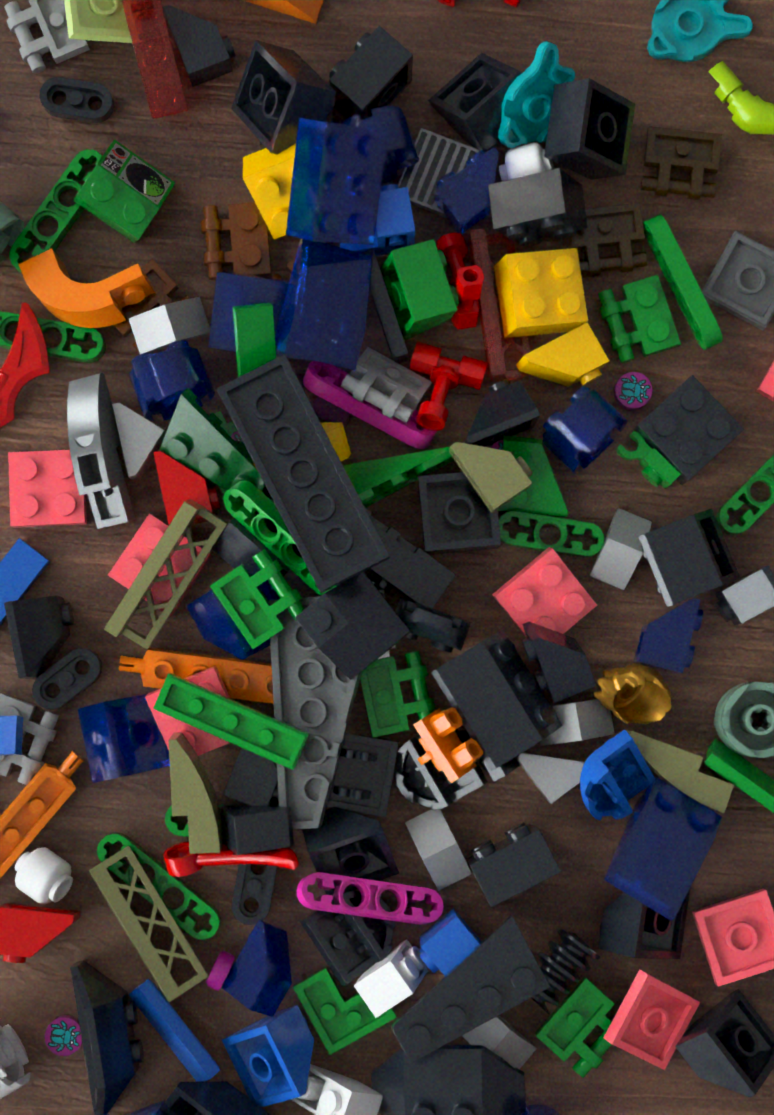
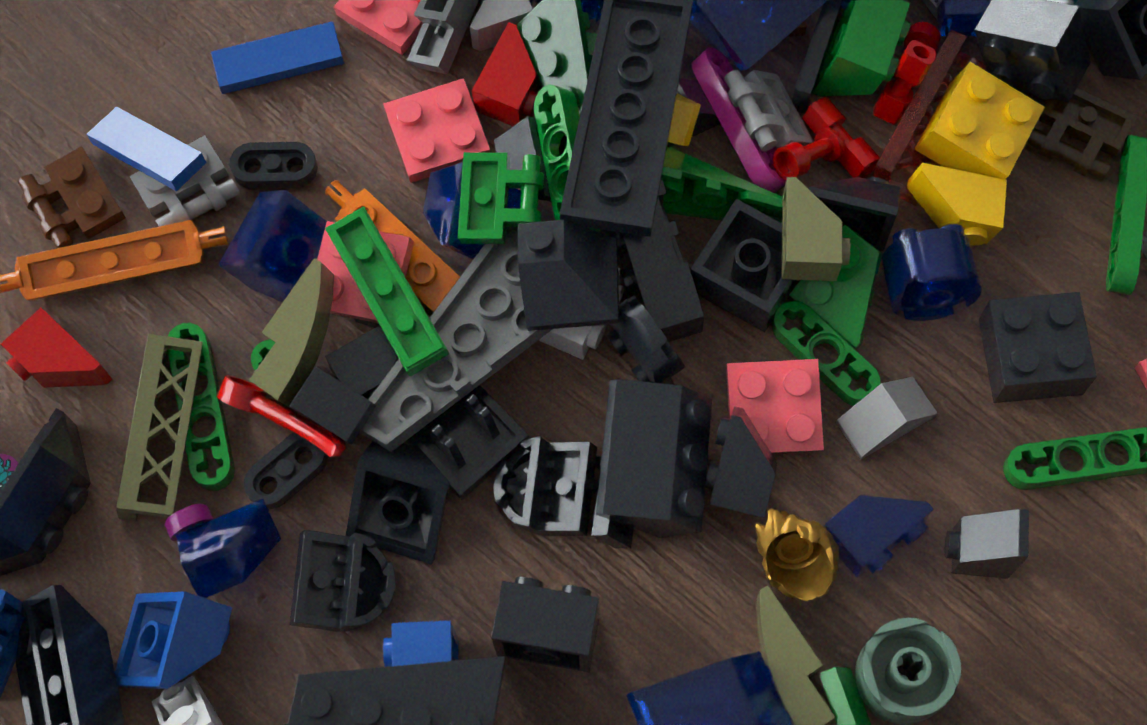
camera: 40 degrees right, 15 degrees down
black slope [4,595,74,680] -> none
white head [15,847,73,905] -> none
olive fence [104,499,228,650] -> none
blue tile [128,979,220,1082] -> none
green plate [293,966,397,1055] -> none
dark pink beam [297,872,444,925] -> none
white slope [354,939,428,1018] -> none
green plate [360,651,436,738] -> none
light grey slope [405,809,472,891] -> none
orange hips [413,707,483,783] -> none
light grey slope [517,753,585,804] -> none
light grey slope [540,699,615,746] -> none
blue slope [580,729,656,821] -> none
green plate [598,275,681,363] -> none
tile [614,372,652,411] -> none
green plate [616,431,681,489] -> none
black slope [638,508,740,607] -> none

